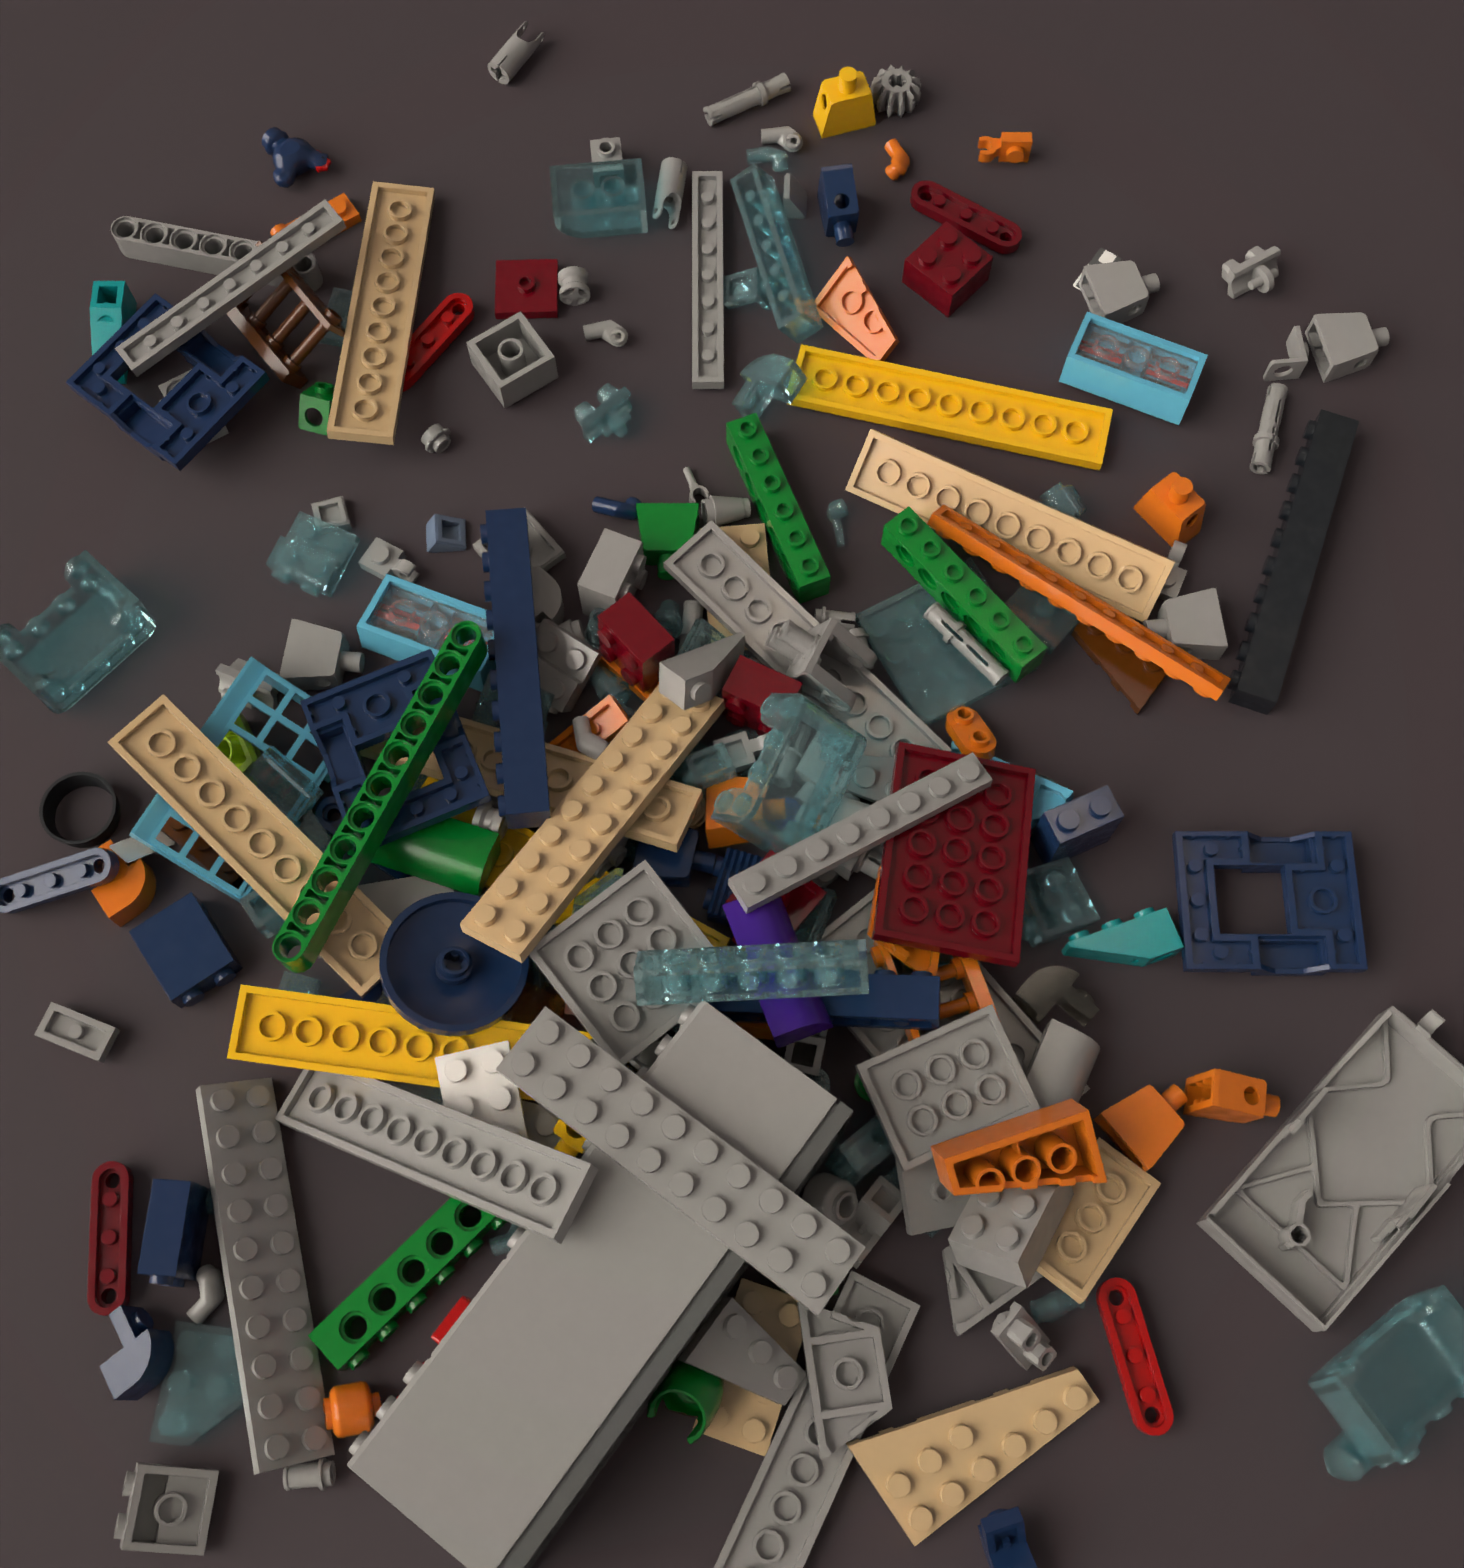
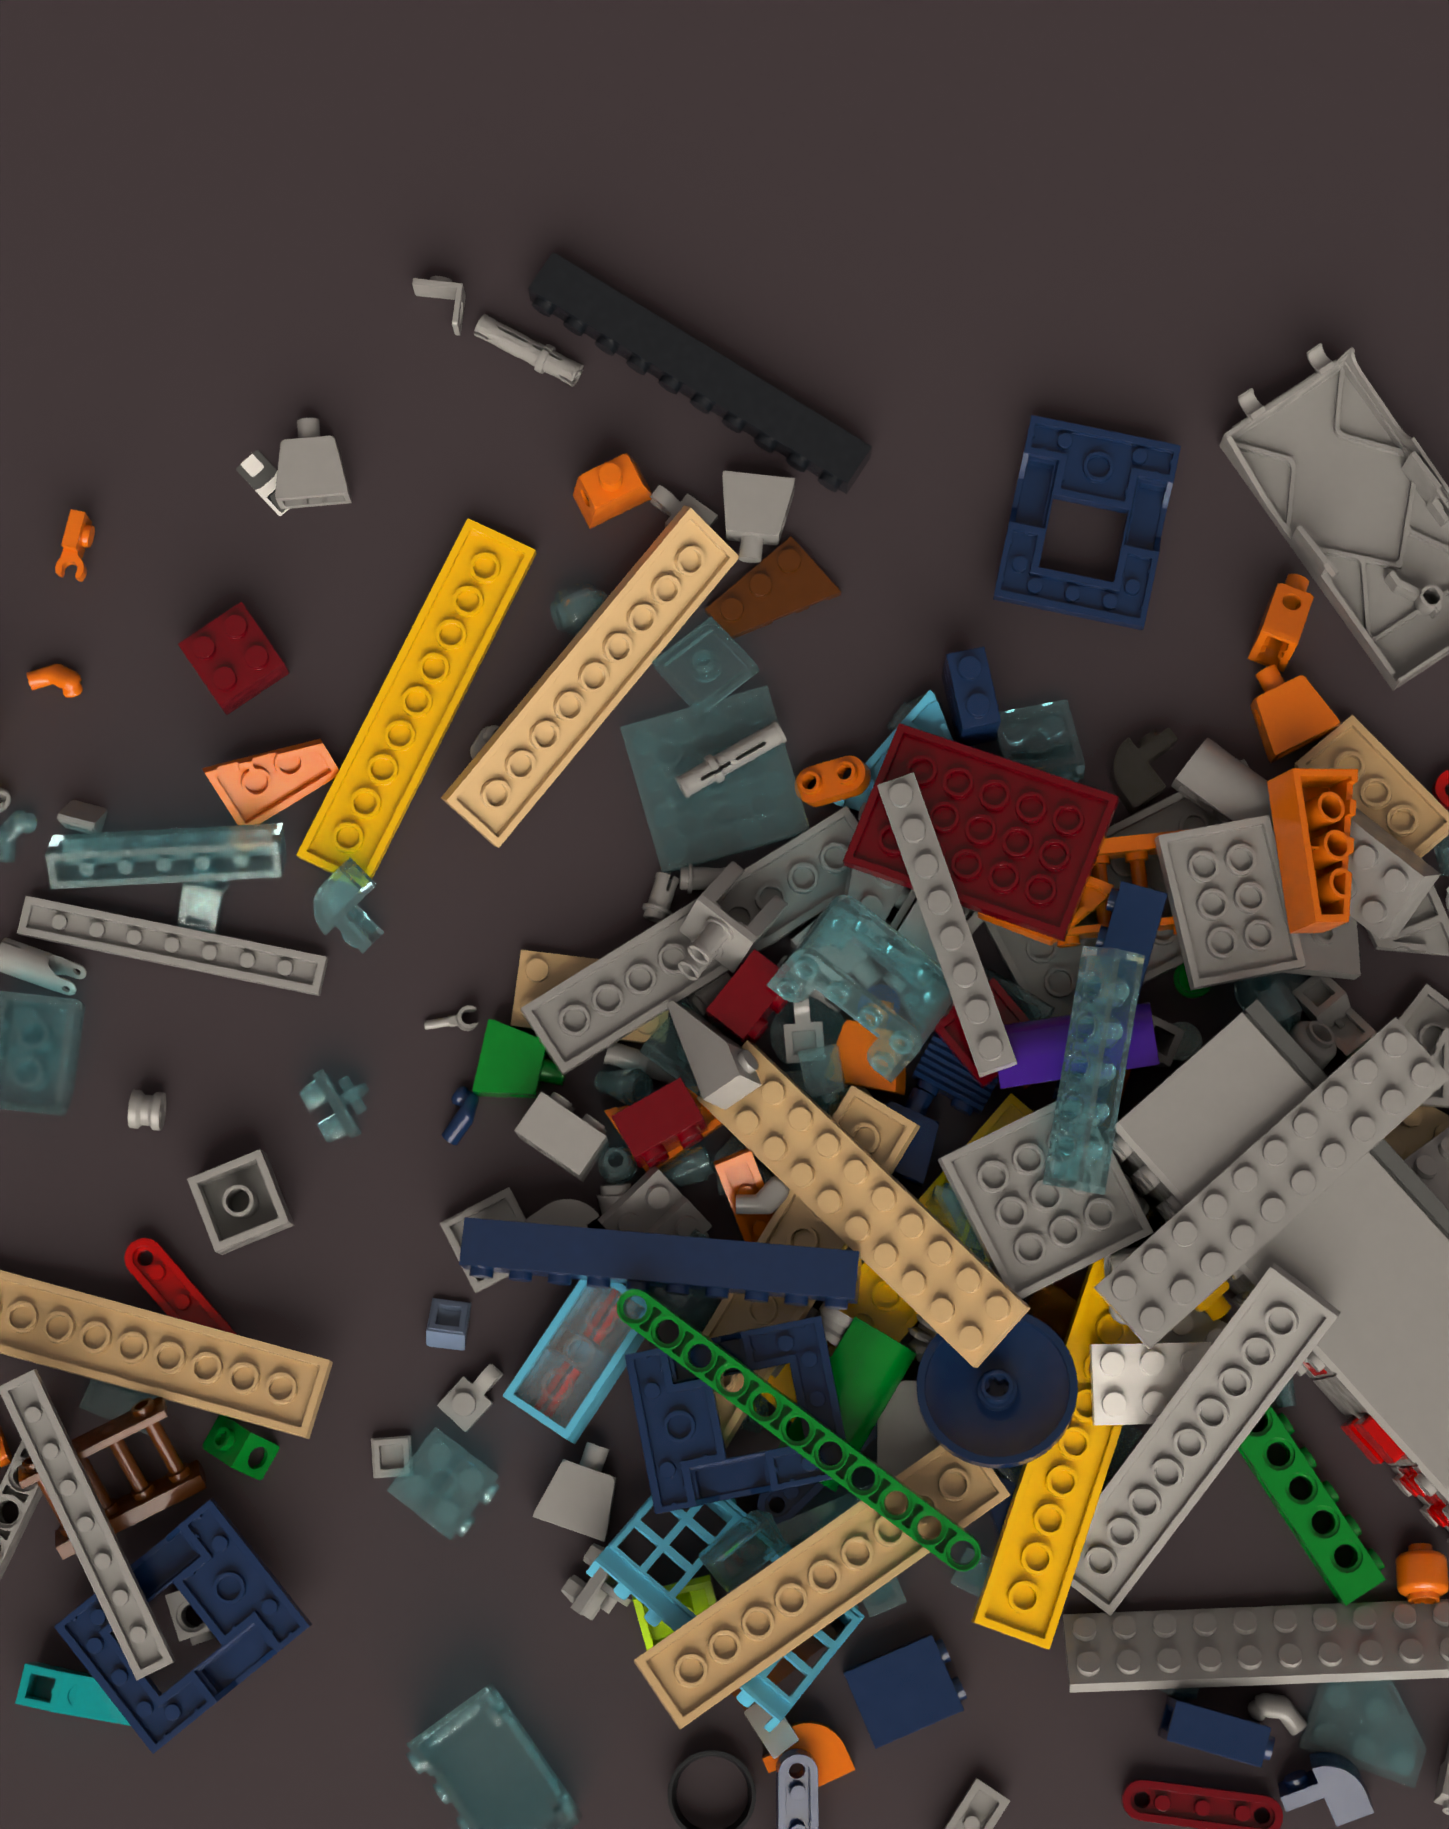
camera: 75 degrees left, 10 degrees up
light grey plate [421,423,451,453] -> none
dark red plate [495,259,559,319] -> none
light grey arm [583,320,628,347] -> none
light grey cone [701,495,751,527] -> none
green brick [726,413,831,604] -> none
dark blue torso [817,163,859,247] -> none
clear light blue hand [826,498,848,547] -> none
green brick [881,506,1047,683] -> none
dark red plate [910,180,1022,254] -> none
orange plate [927,505,1231,701] -> none
brick [1059,312,1208,425] -> none
teal slope [1061,907,1184,967] -> none
light grey hips [1222,246,1281,299] -> none
light grey torso [1305,312,1390,383] -> none

